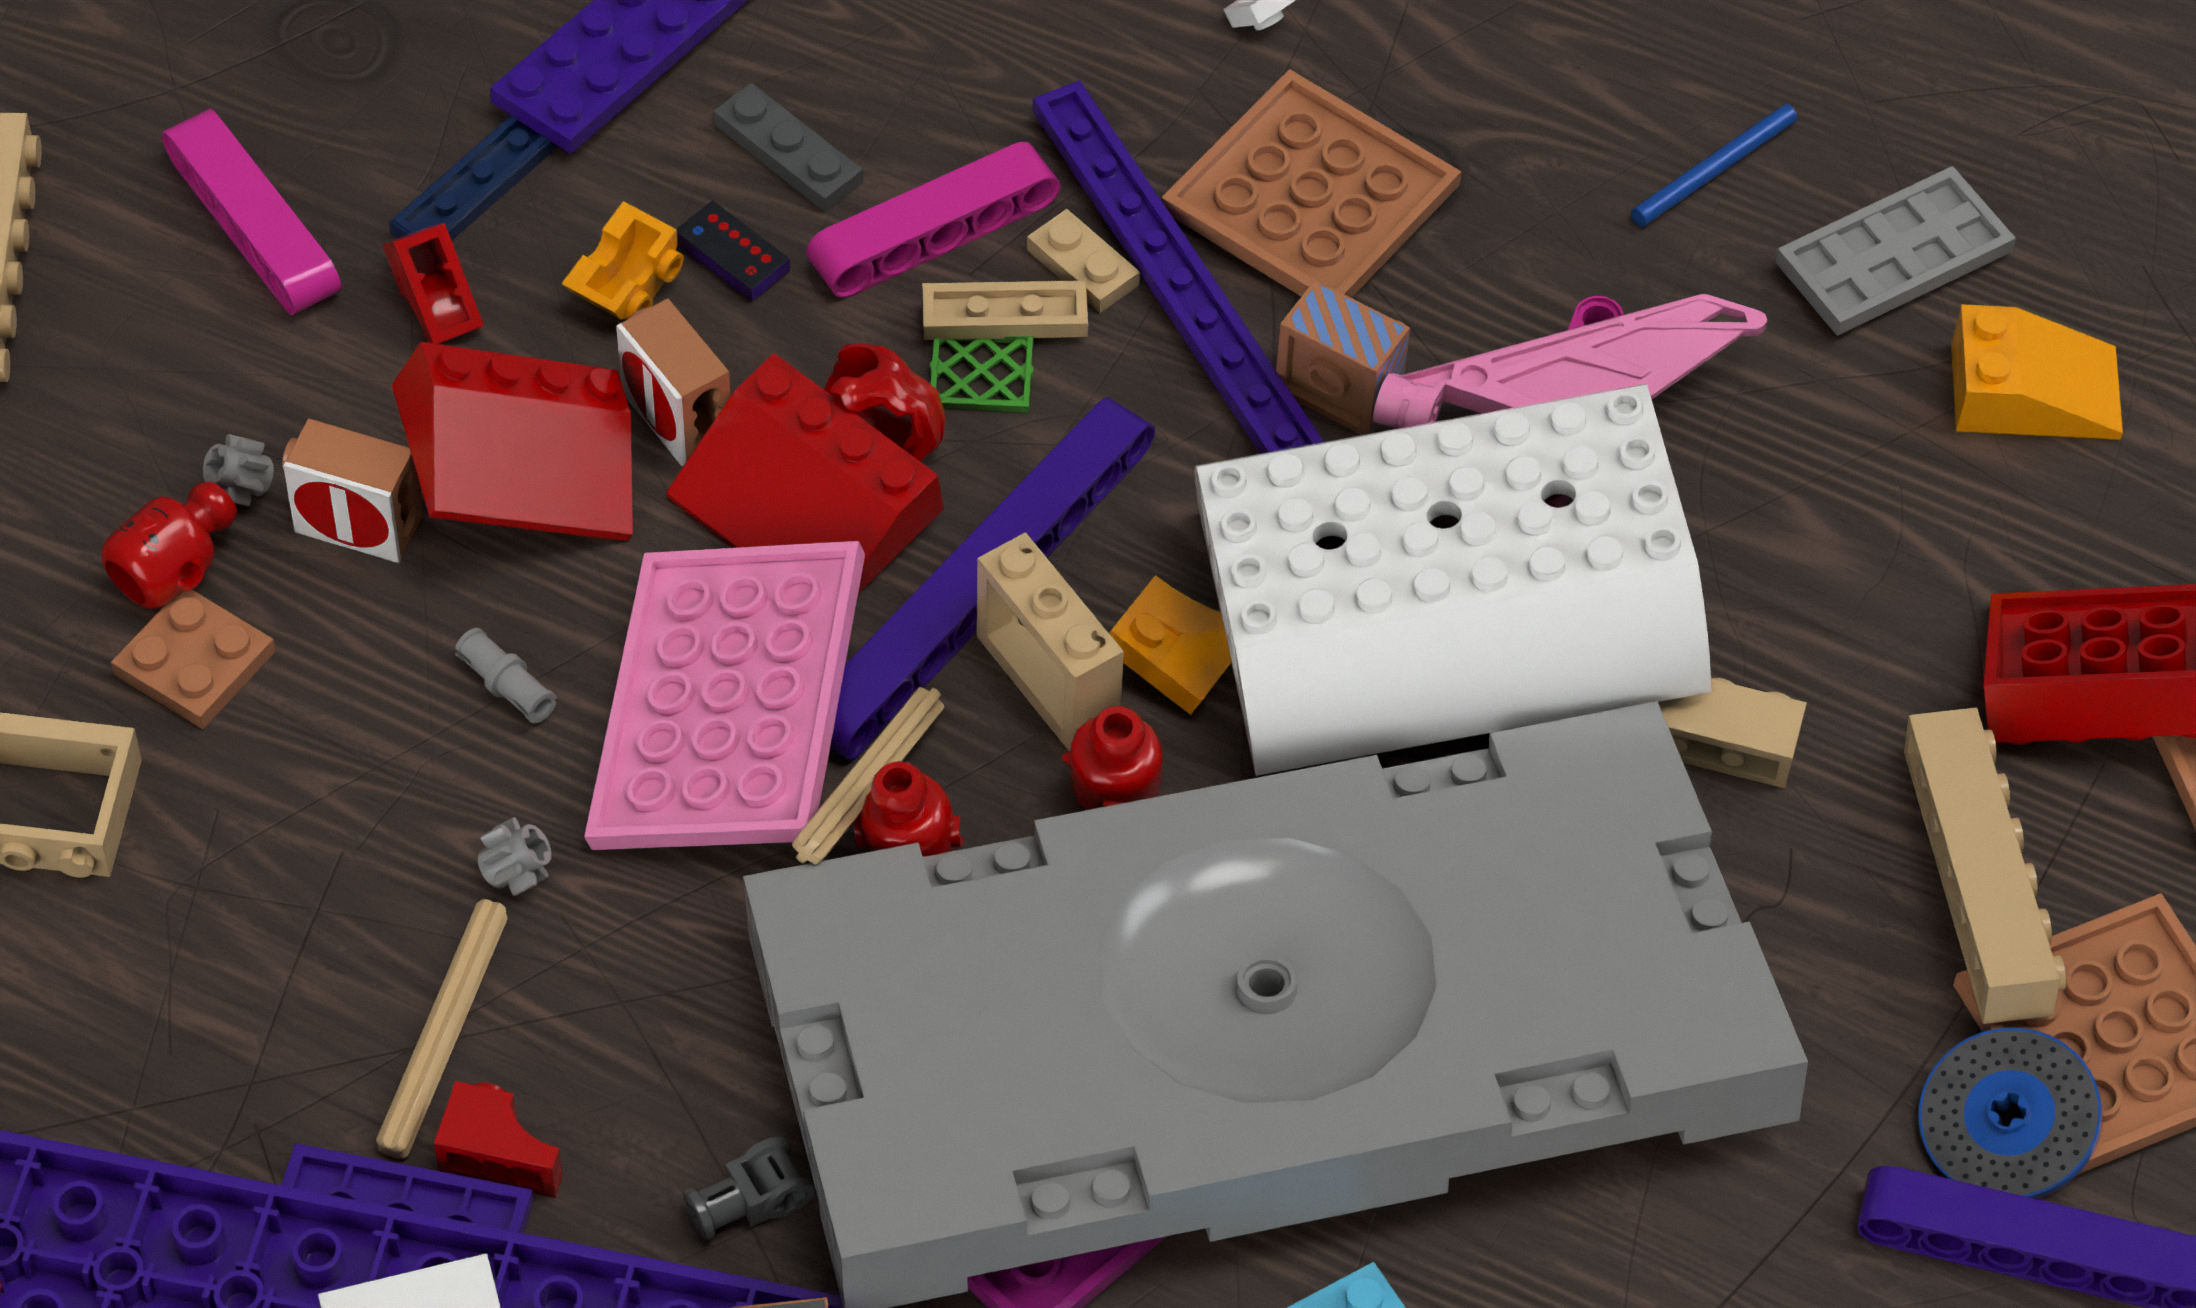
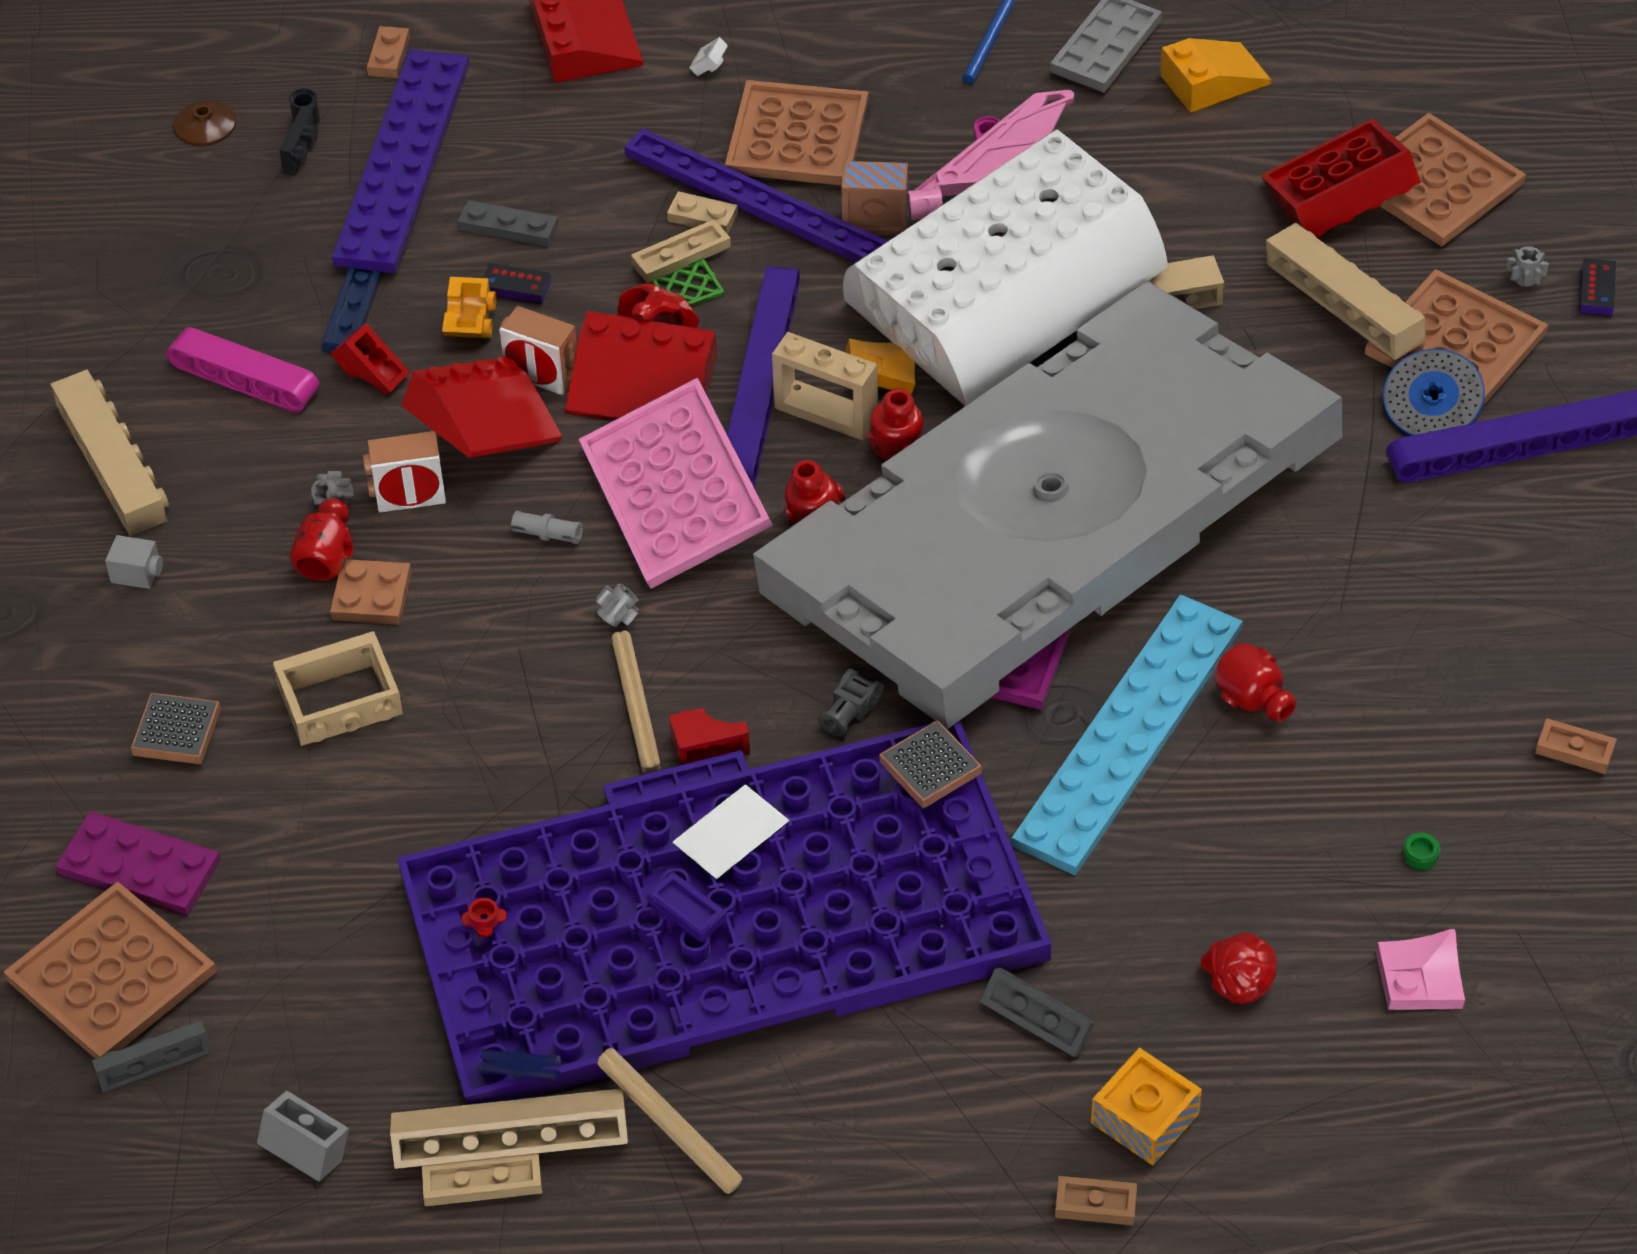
camera: 25 degrees left, 5 degrees down
tan axle [792,687,944,865] -> none
dark pink beam [805,142,1061,298] -> none

